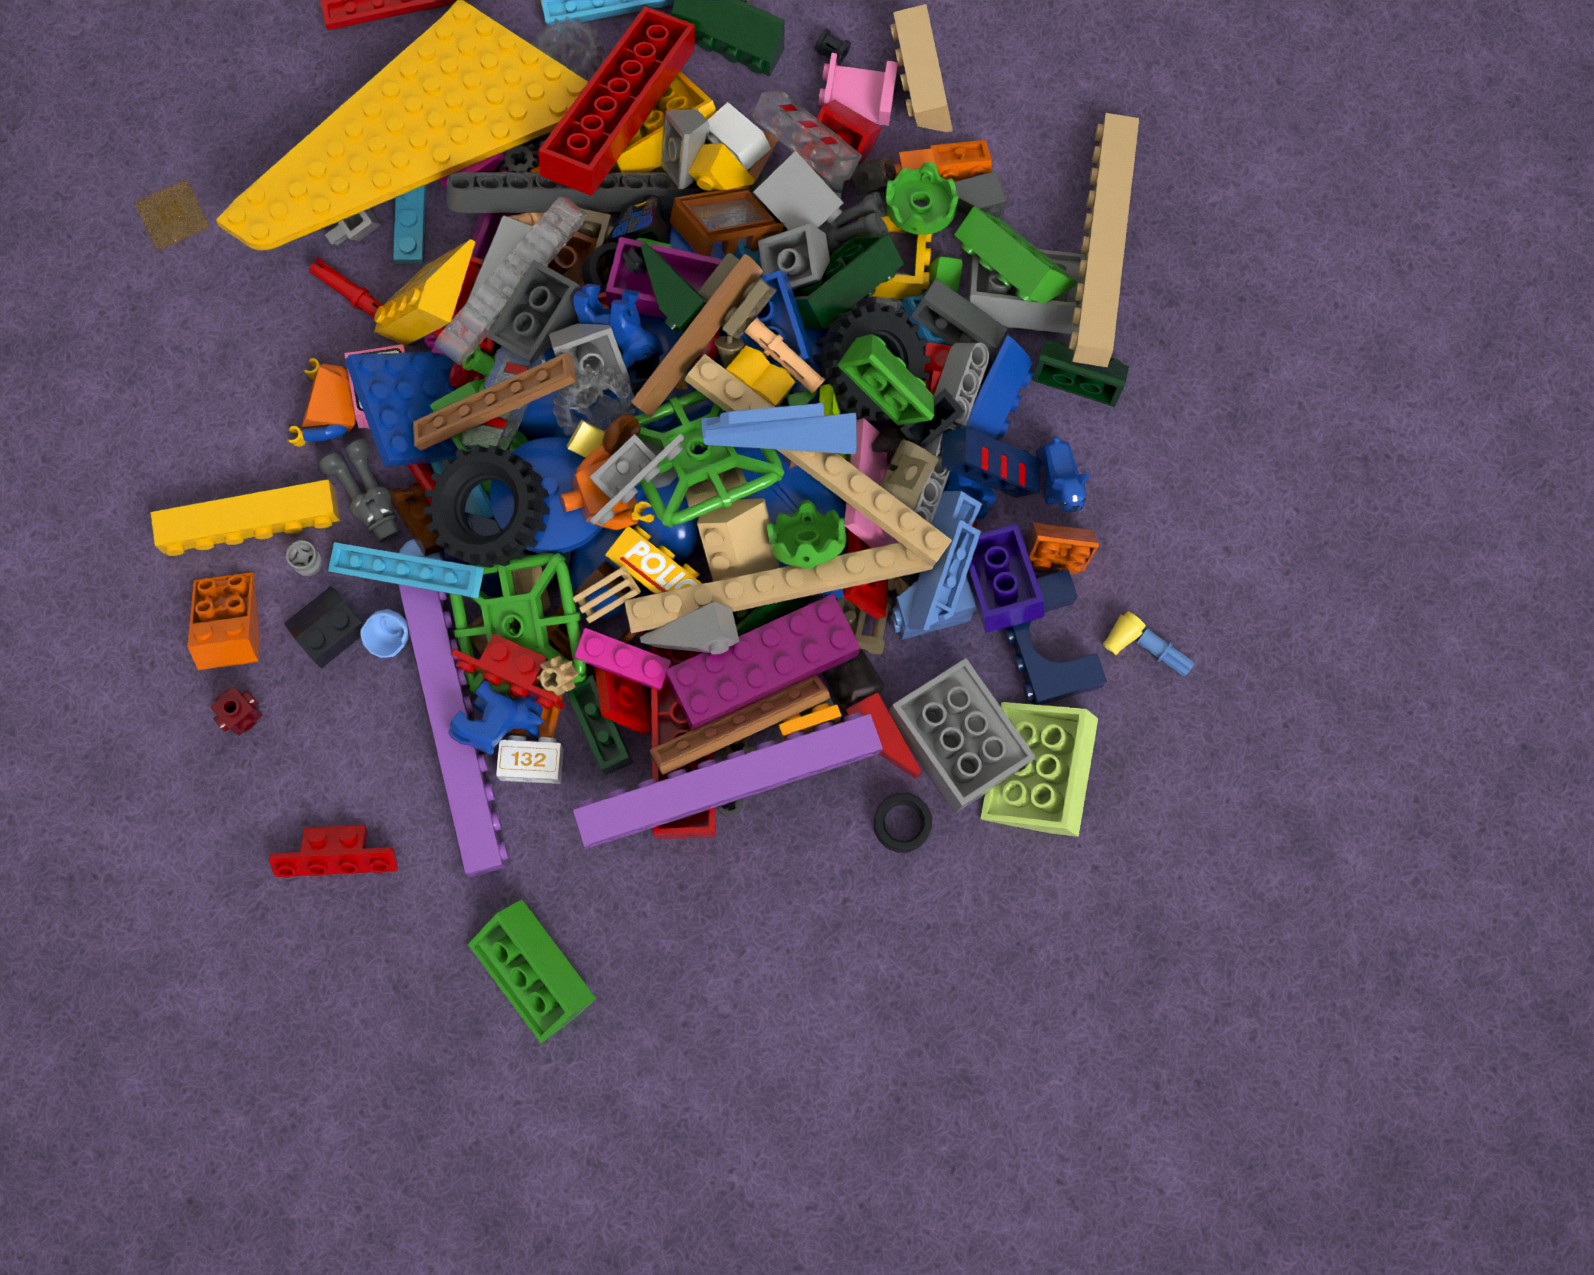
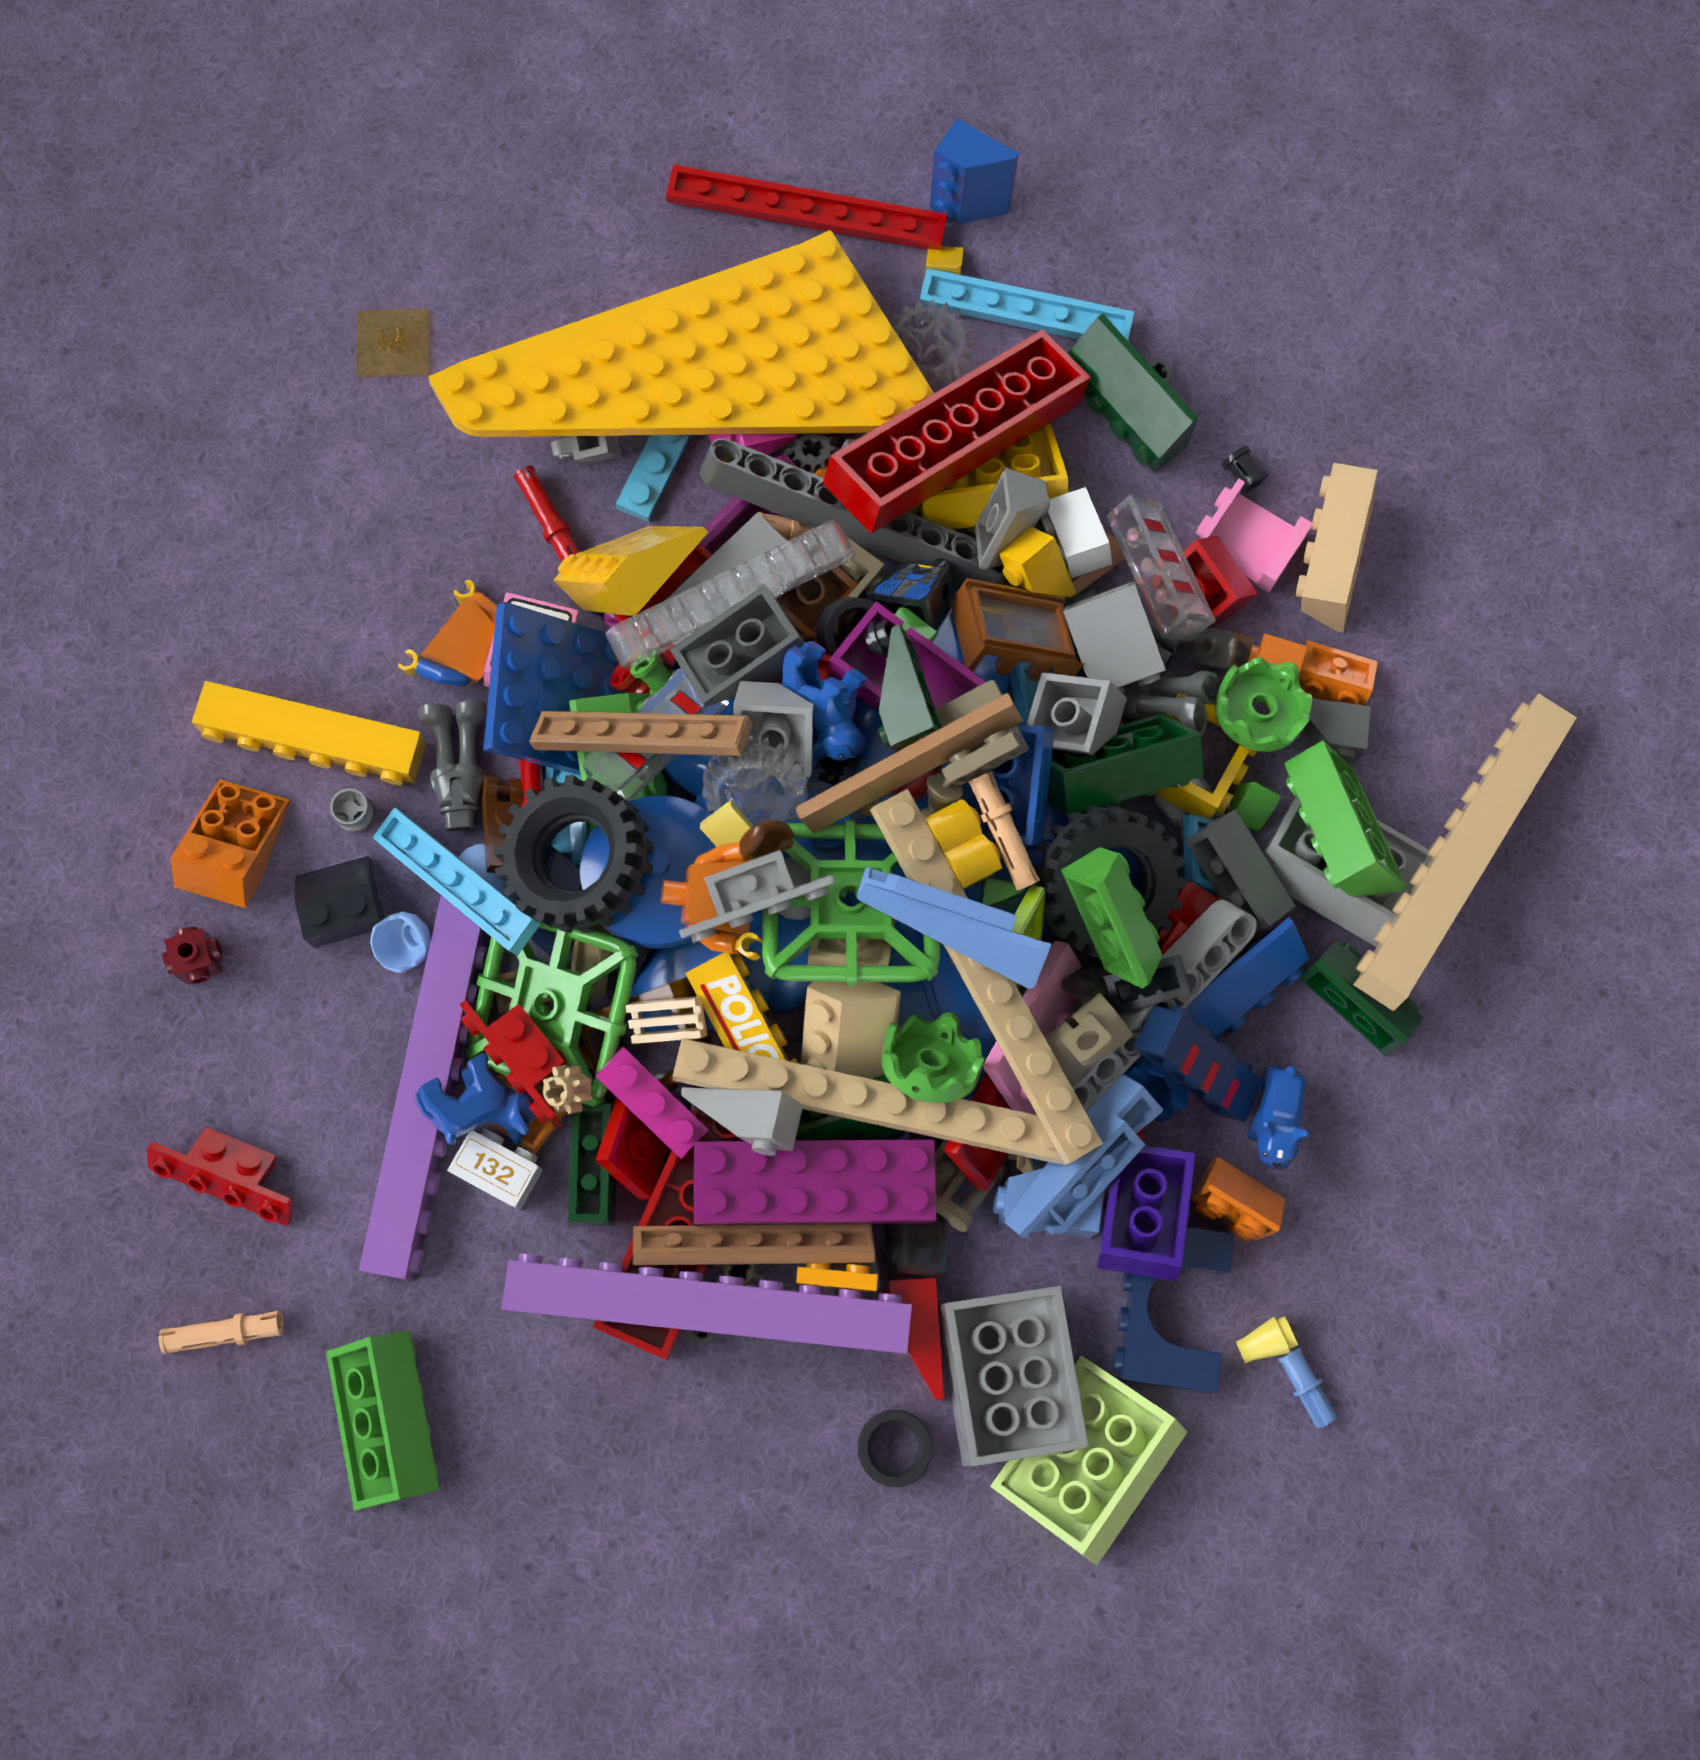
camera: 25 degrees right, 0 degrees up
none -> light nougat pin [159,1310,284,1354]

